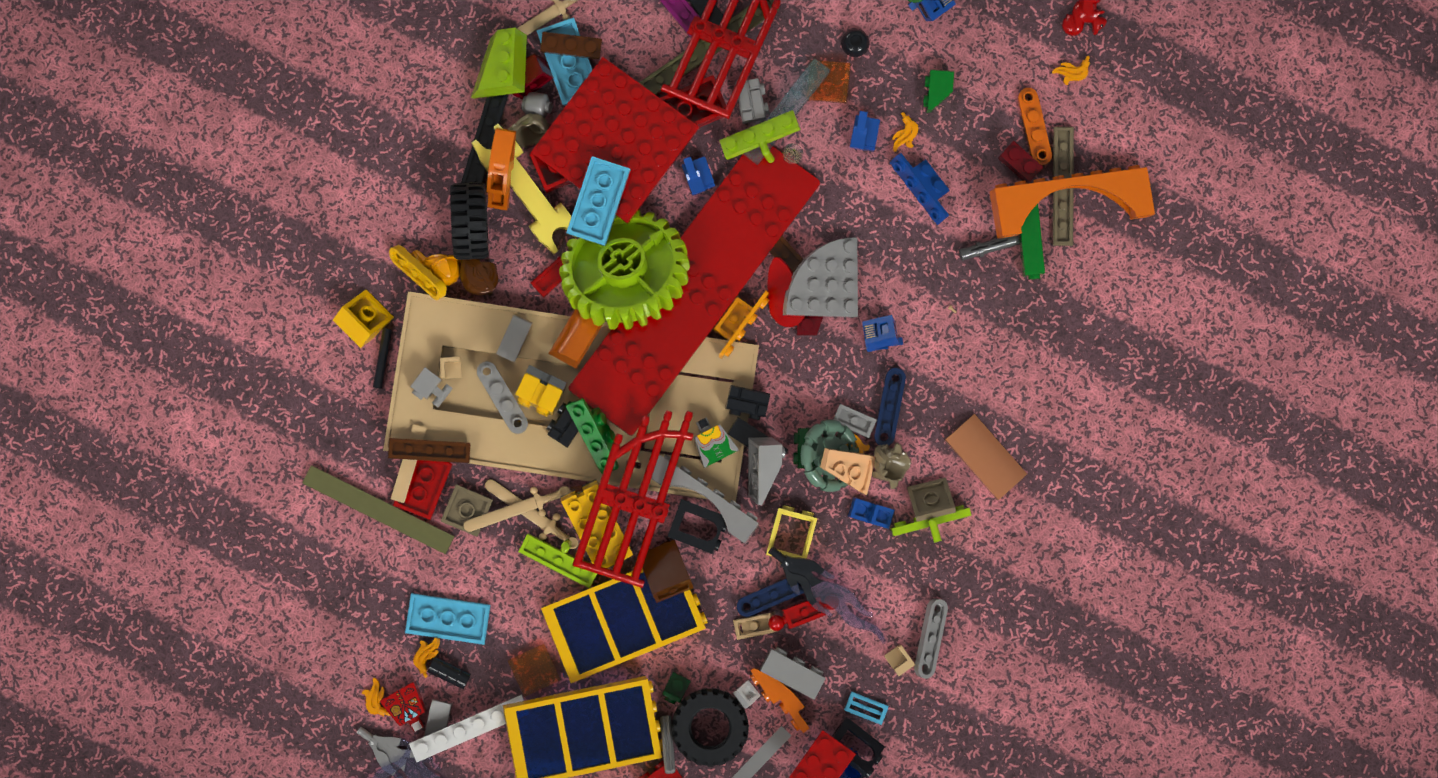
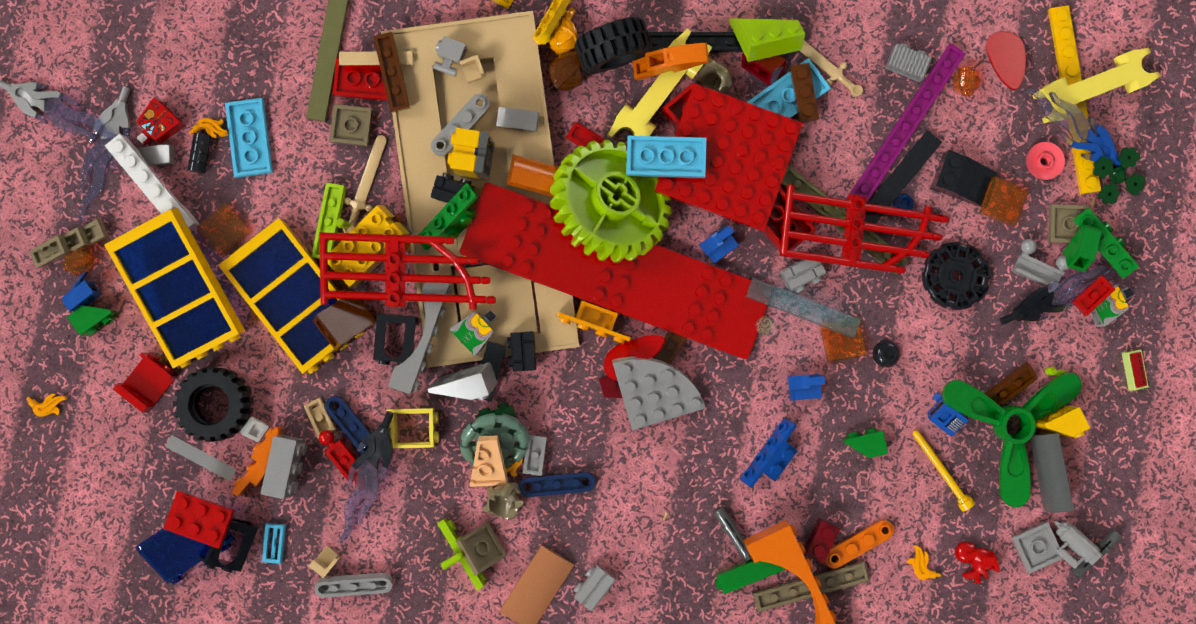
camera: 75 degrees right, 0 degrees up
light orange piece [362,678,391,716] -> none
black piece [373,328,393,389] -> none
tan sword [463,486,570,532] -> none
light grey head [522,92,553,118] -> none
light grey axle [660,715,676,774] -> none
dark green bracket [662,672,691,705] -> none
lime plate [719,110,801,163] -> none
blue slope [848,498,894,529] -> none
blue piece [862,315,904,352] -> none
light orange piece [892,112,919,152] -> none
none -> light grey brick [573,564,616,611]
none -> yellow piece [912,430,975,512]

